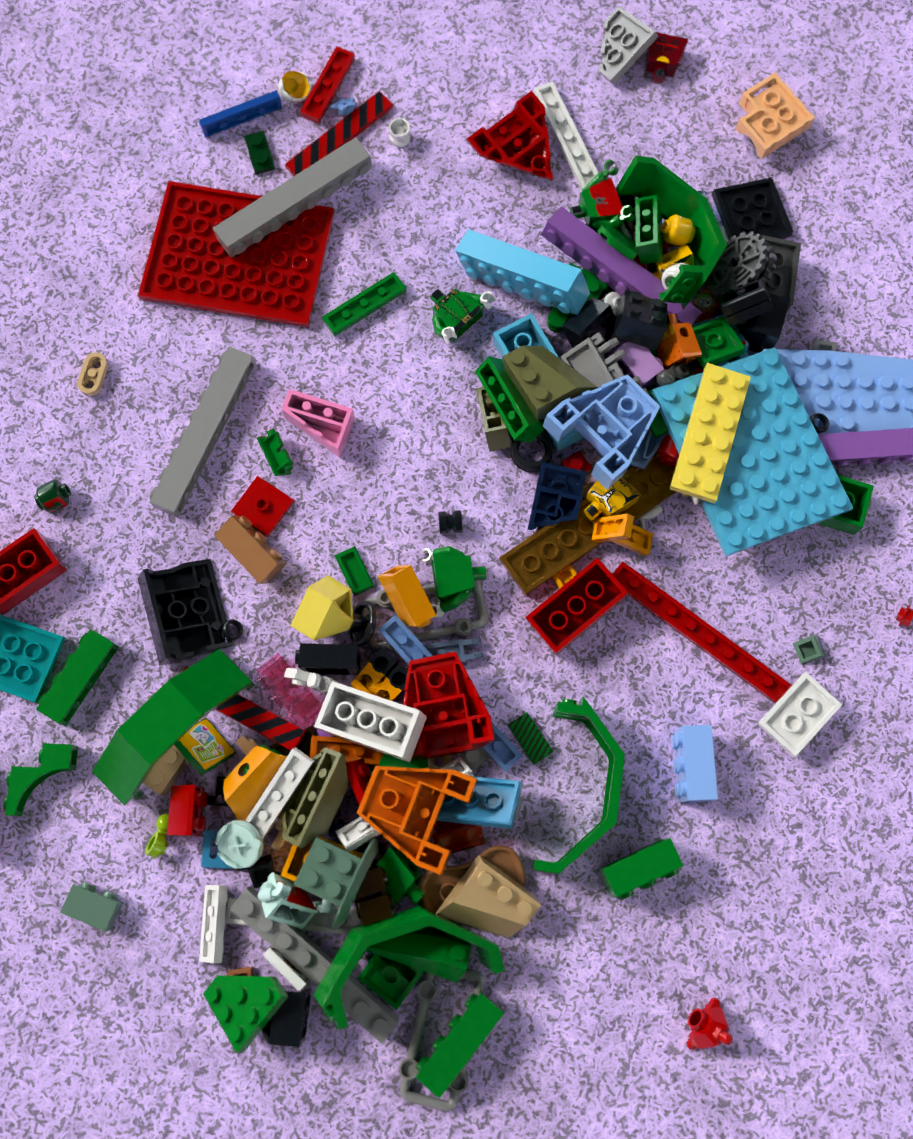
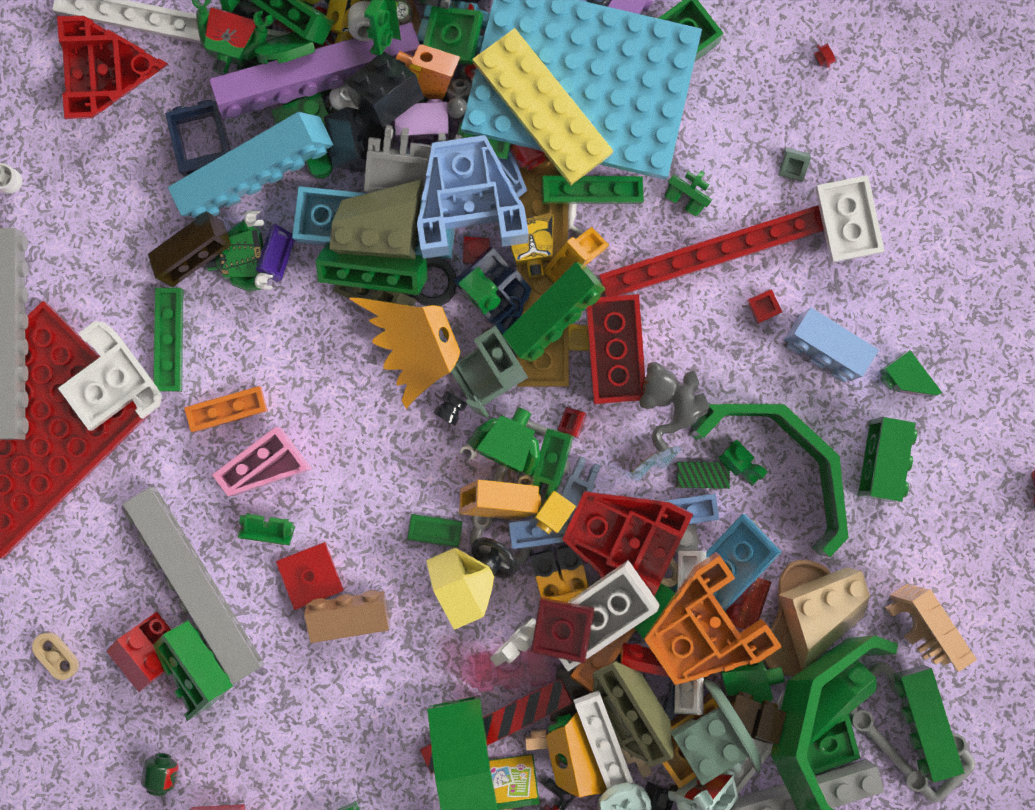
camera: 55 degrees left, 10 degrees up
black piece [137,559,234,666] -> none
black piece [222,619,243,640] -> none
black window [295,643,361,675] -> none
none -> white piece [58,321,161,431]
none -> red slope [106,612,171,692]
none -> dark brown brick [148,211,231,287]
none -> green wedge [153,621,233,721]
none -> dark blue window [165,100,231,177]
none -> orange plate [184,386,268,433]
none -> dark purple tile [256,224,295,282]
none -> light orange piece [349,298,460,409]
none -> sand green piece [439,326,528,418]
none -> green brick [458,267,501,315]
none -> green brick [502,262,605,361]
none -> dark red tile [531,597,595,663]
none -> green hinge [532,428,574,501]
none -> yellow brick [533,491,576,535]
none -> green plate [540,176,644,204]
none -> red slope [557,407,587,439]
none -> clear light blue slope [629,446,682,482]
none -> dark grey animal [640,362,709,452]
none -> green hips [665,170,713,217]
none -> green plate [718,439,768,486]
none -> red plate [747,289,783,324]
none -> green slope [879,350,942,397]
none -> light nougat piece [885,584,977,672]

